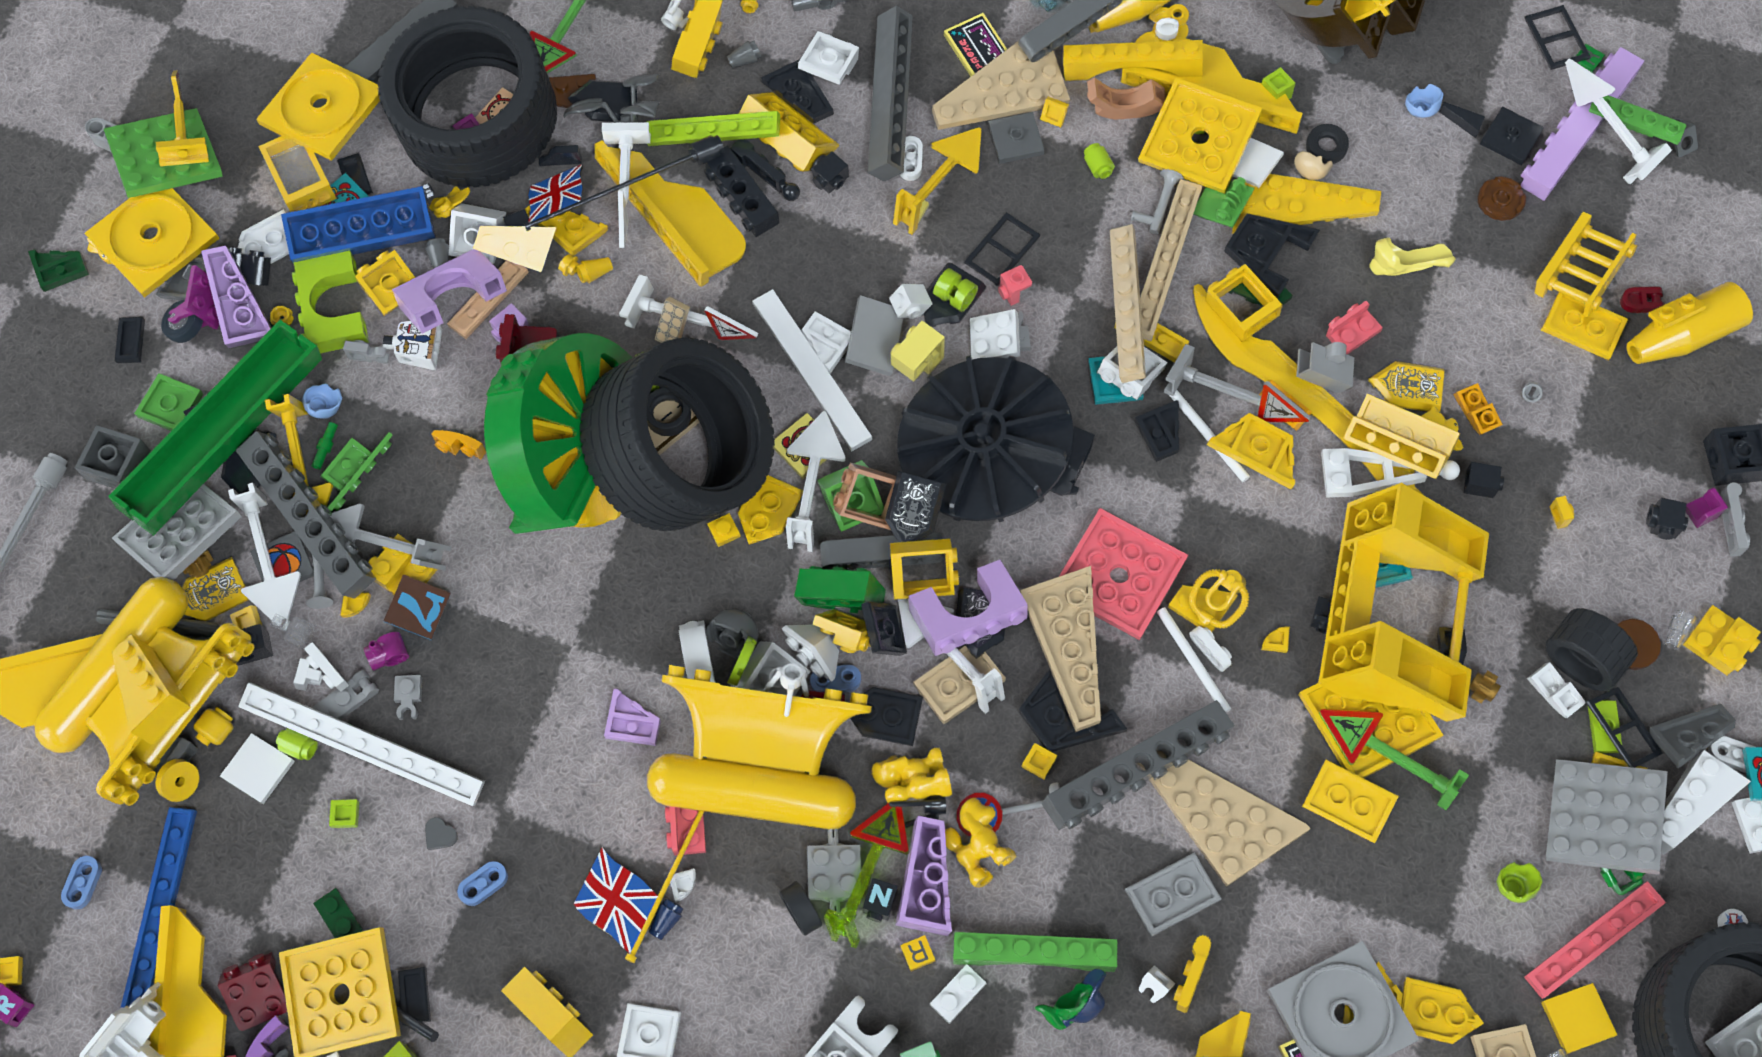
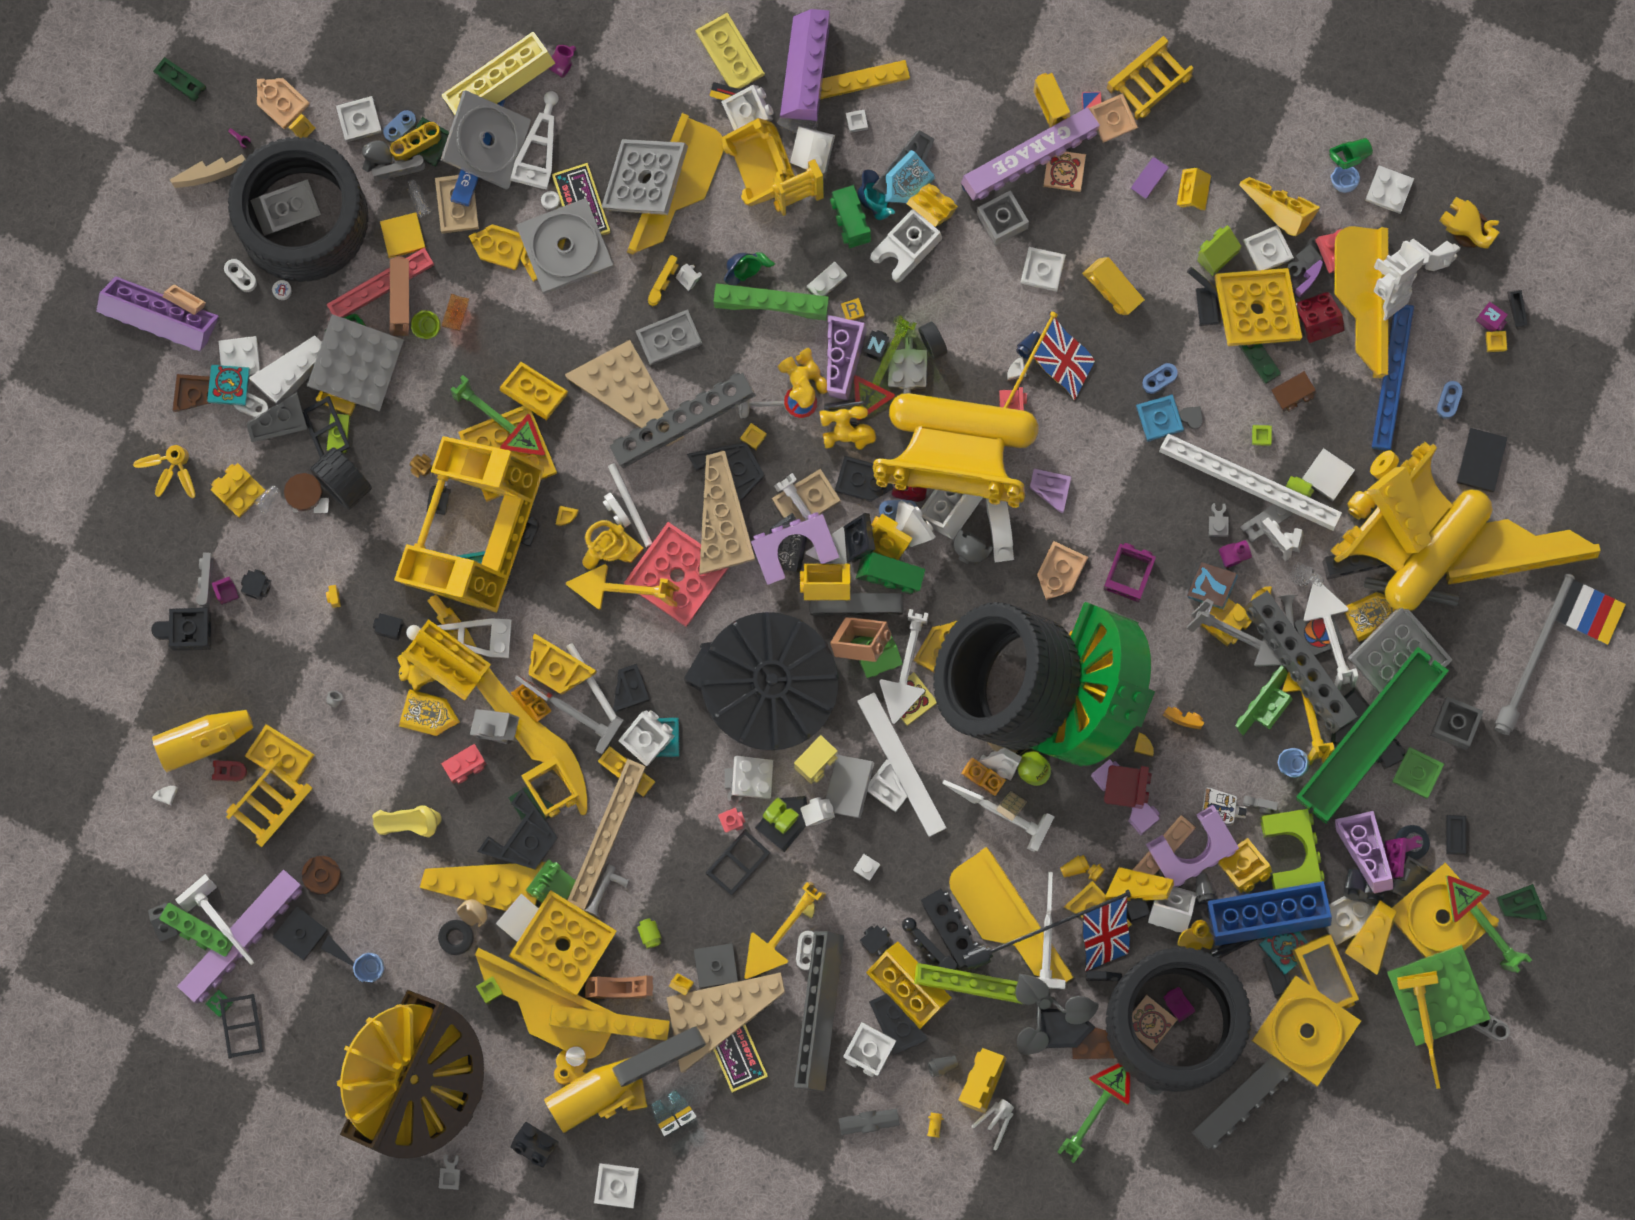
camera: 175 degrees left, 10 degrees up
yellow plate [230,605,262,629] -> none
yellow plate [270,306,294,325] -> none
green bar [311,422,338,470] -> none
lime tile [727,636,757,687] -> none
white plant [764,663,809,717] -> none
black tile [885,471,947,542] -> none
tan plate [1110,224,1146,383] -> none
light orange slope [1453,383,1503,435] -> none
white slope [1527,662,1586,718] -> none
none -> white tile [152,786,178,805]
none -> nougat slope [390,256,409,336]
none -> clear orange hips [442,294,470,331]
none -> yellow piece [566,564,680,610]
none -> white plate [853,854,880,881]
none -> light nougat tile [1037,541,1088,600]
none -> magenta window [1103,543,1156,603]
none -> dark azure tile [1136,395,1184,441]
none -> reddish brown brick [1271,371,1317,412]
none -> yellow wedge [1345,900,1397,975]
none -> bright green piece [1446,875,1532,973]
none -> black tile [1456,428,1508,492]

